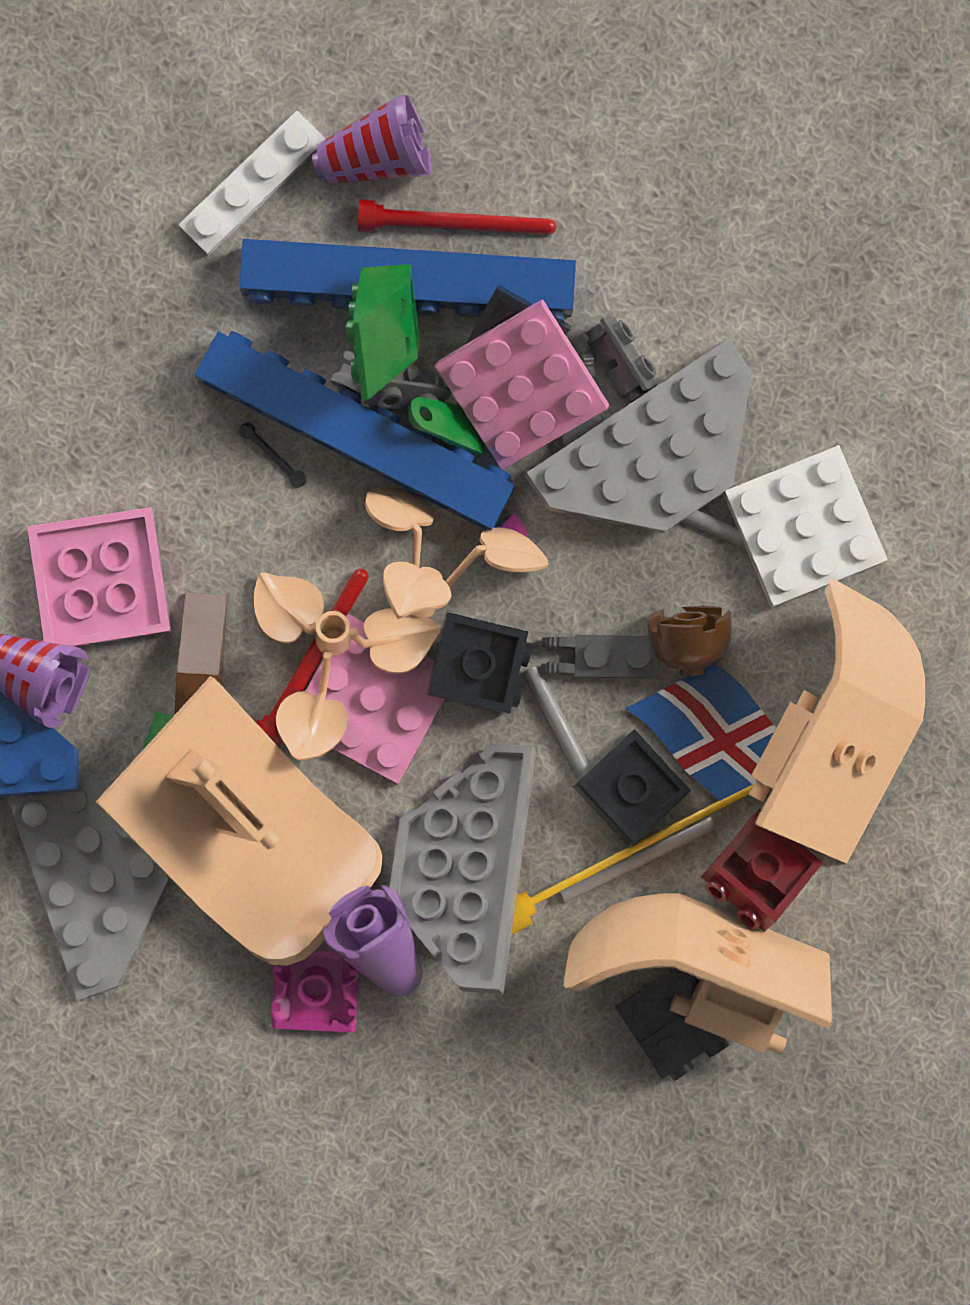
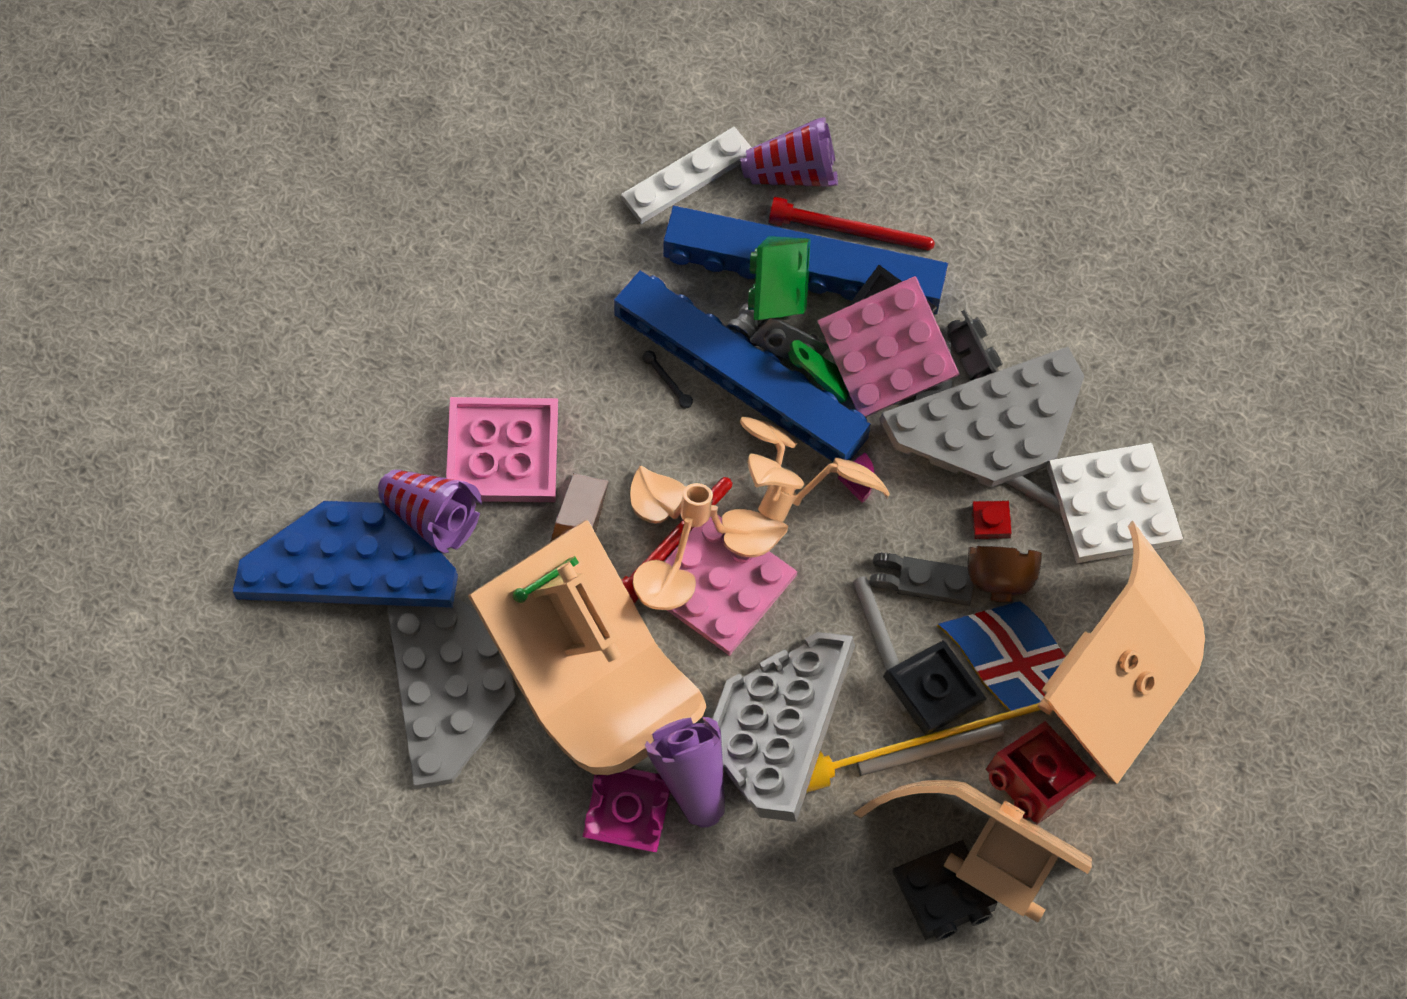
camera: 10 degrees right, 20 degrees down
black plate [426,612,532,715] -> none
none -> green hinge [513,556,579,603]
none -> red plate [972,500,1012,539]

